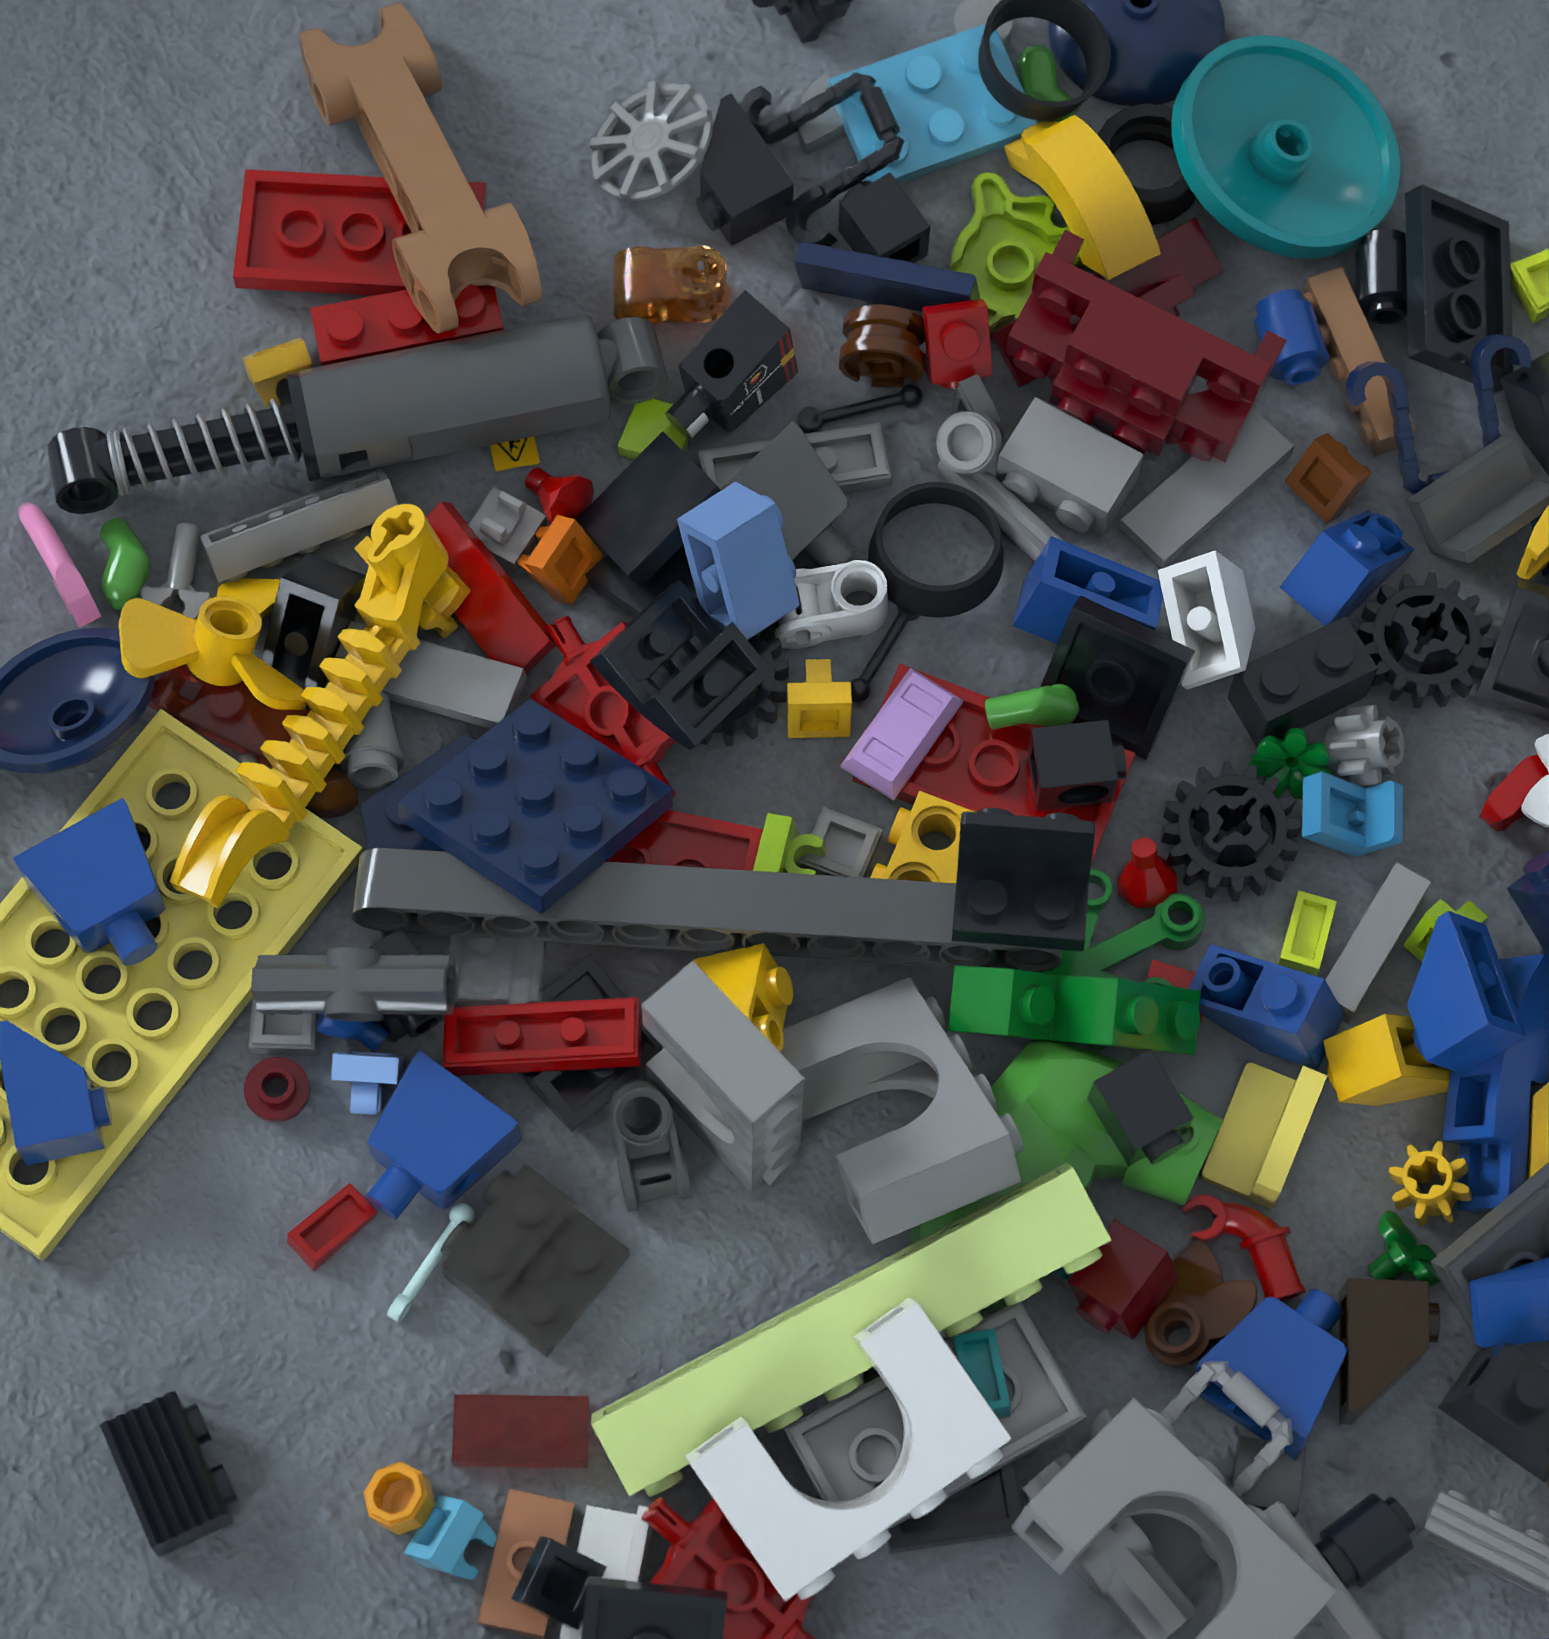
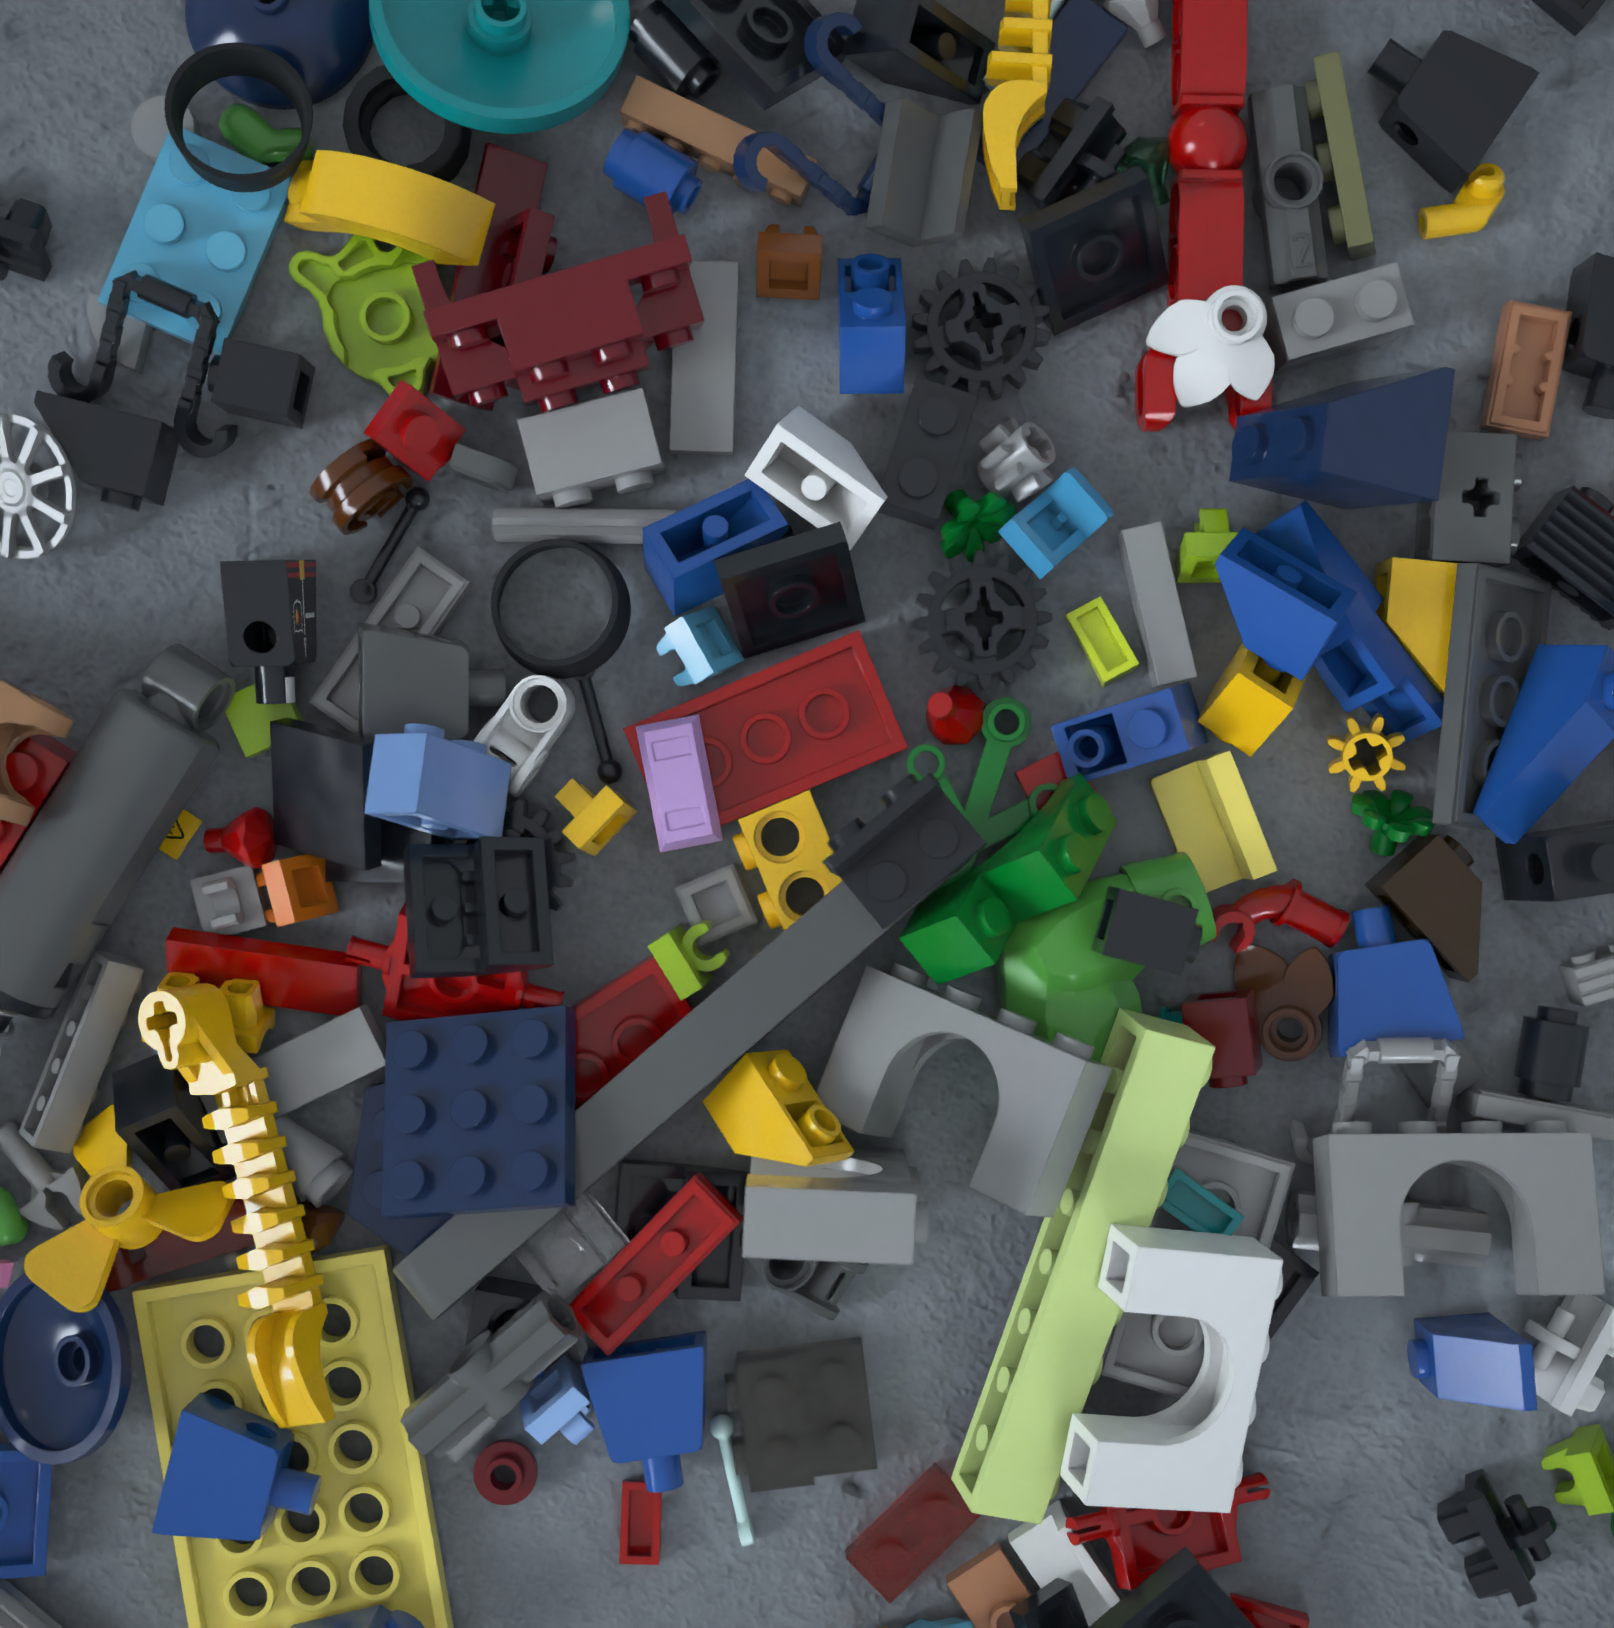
camera: 45 degrees left, 20 degrees up
clear orange piece [613,245,730,325] -> none
dark blue tile [794,242,981,312] -> none
light grey tile [936,412,1002,475] -> none
bright green arm [985,684,1079,730] -> none
black brick [1027,720,1126,811] -> none
none -> medium azure tile [656,606,745,686]

